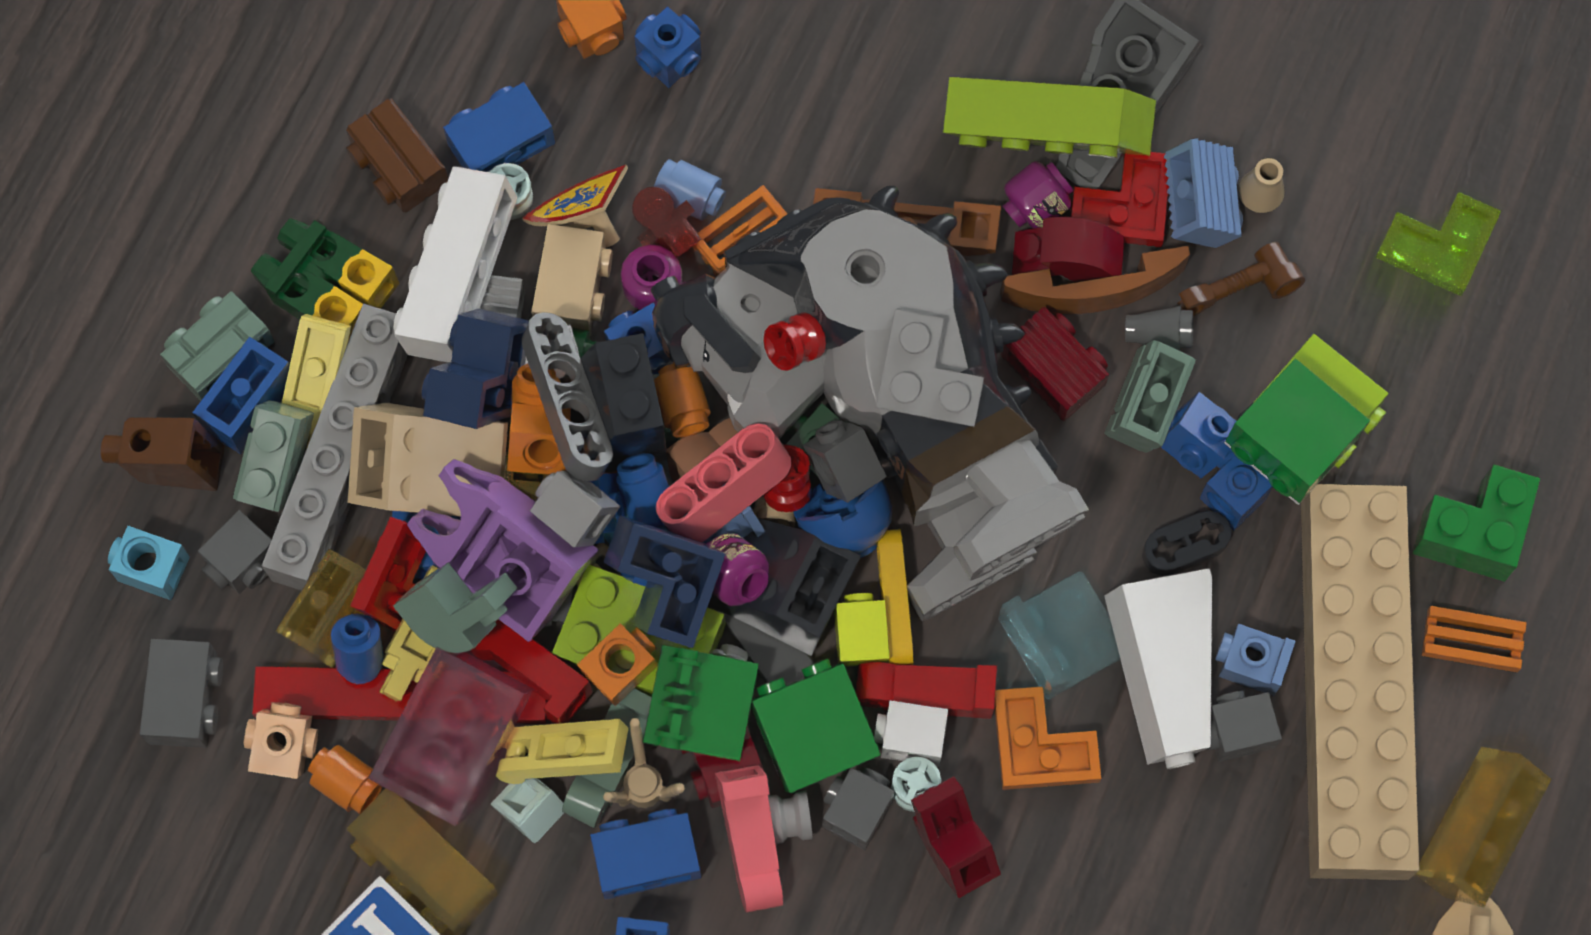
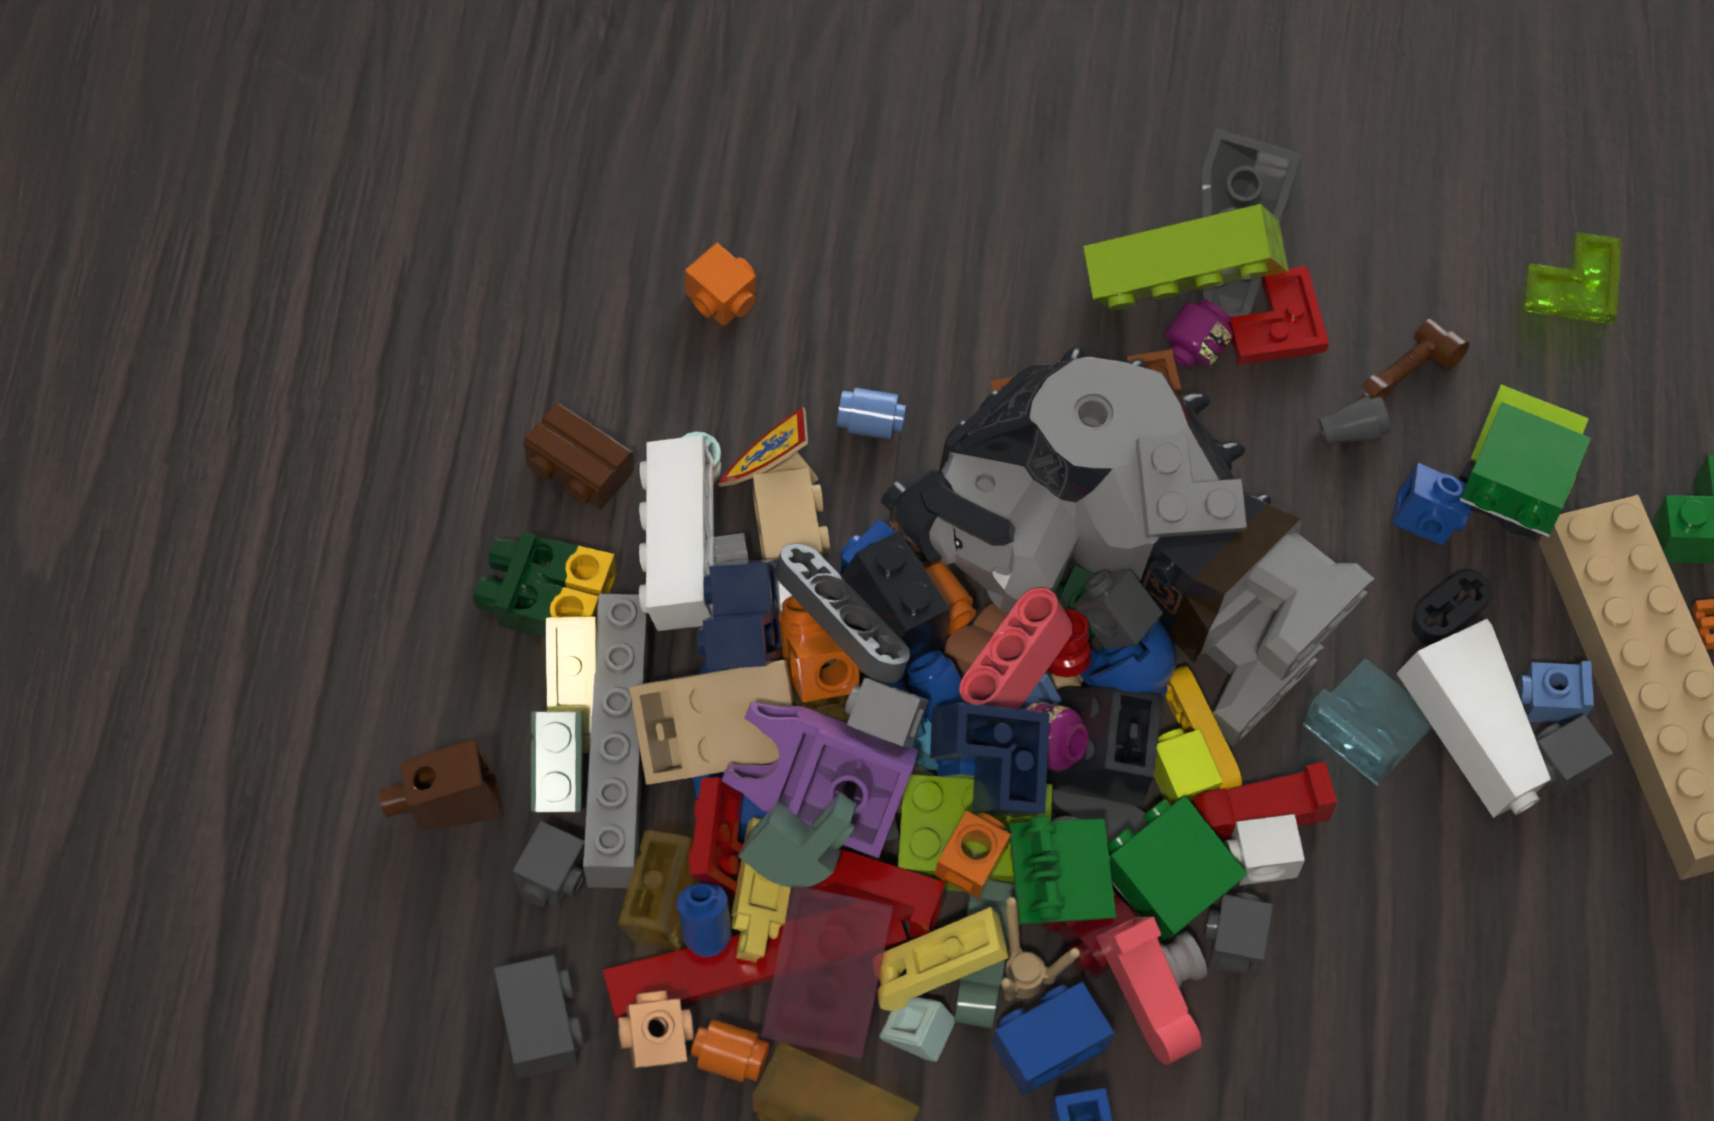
camera: 20 degrees left, 10 degrees down
medium azure brick [108,526,190,600] -> none
sand green brick [160,292,275,401] -> none
blue brick [192,337,290,455] -> none
blue brick [443,82,555,172] -> none
magenta head [621,245,683,310] -> none
clear red hips [632,187,701,257] -> none
blue brick [634,6,701,88] -> none
orange tile [690,185,787,276] -> none
red wheel [763,312,826,371] -> none
light aqua wheel [891,757,942,812] -> none
dark red brick [911,776,1001,898] -> none
orange plate [994,687,1101,790] -> none
dark orange slope [1000,246,1190,314] -> none
dark red brick [1001,307,1109,421] -> none
dark red brick [1012,217,1124,283] -> none
sand green brick [1104,340,1196,453] -> none
medium blue brick [1164,138,1243,248] -> none
blue brick [1199,456,1273,531] -> none
tan cone [1238,158,1285,213] -> none

